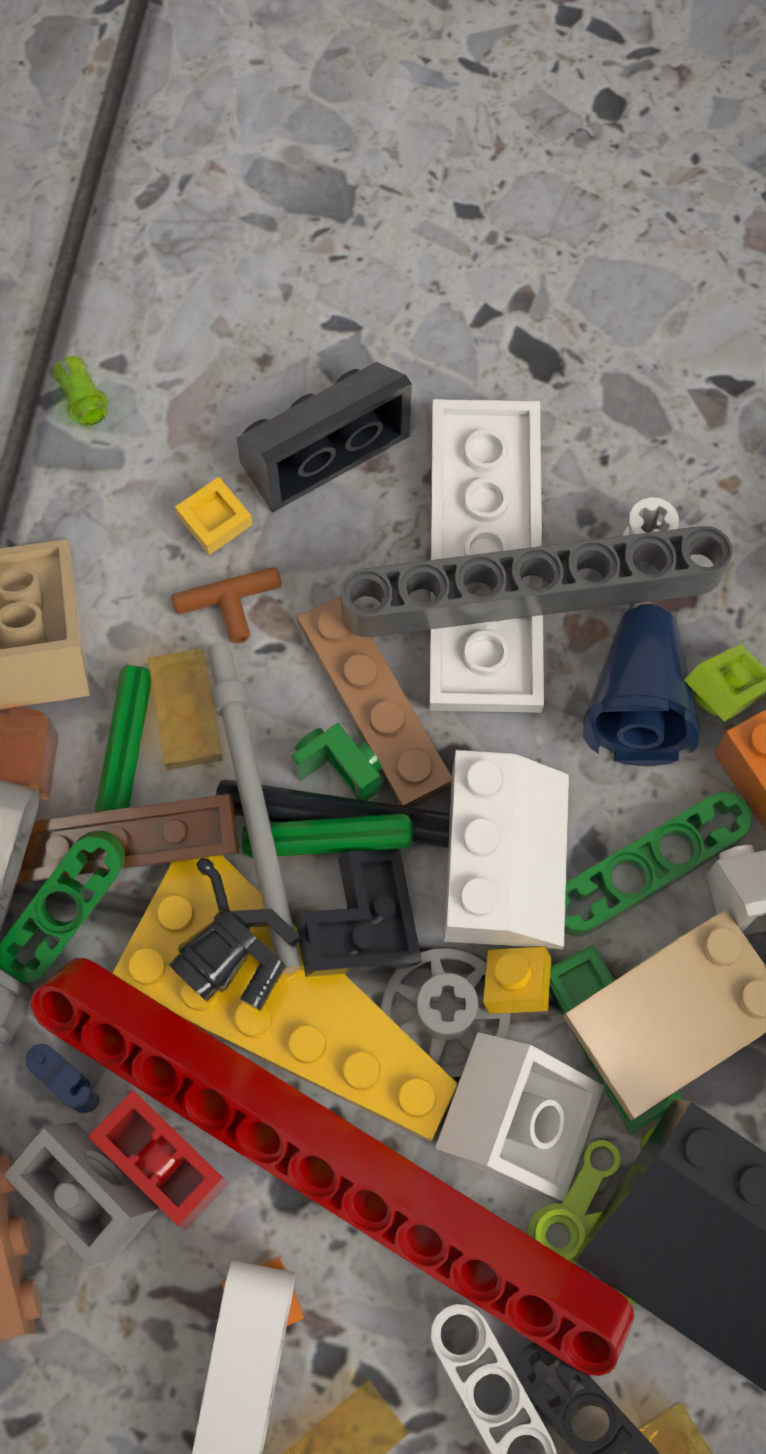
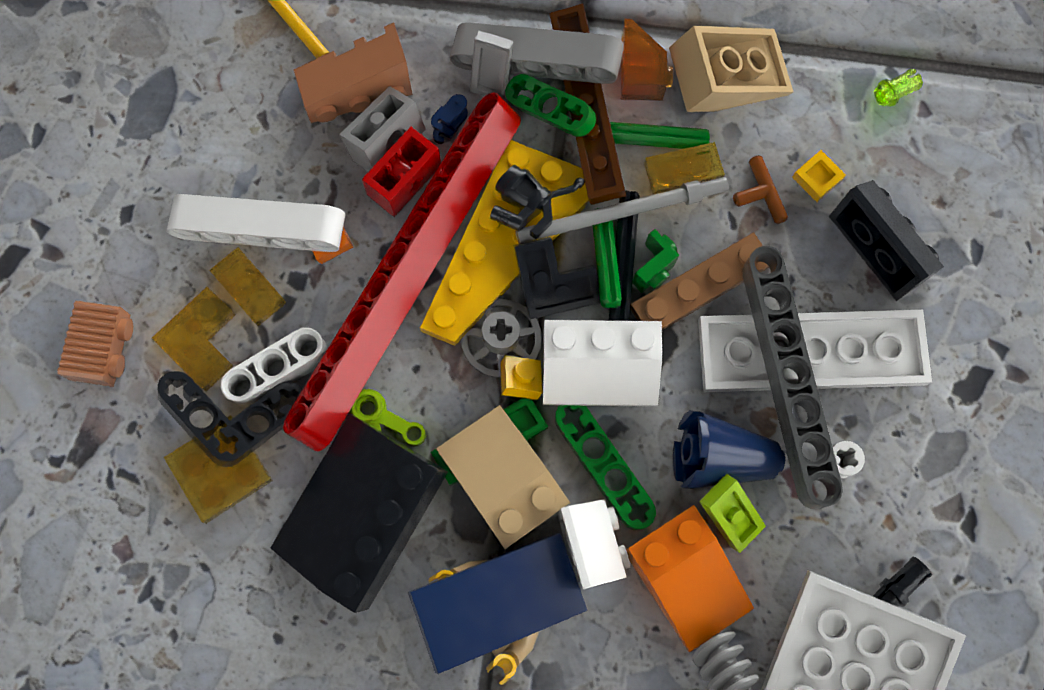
camera: 85 degrees right, 5 degrees up
white slope [435,1032,604,1202] -> none

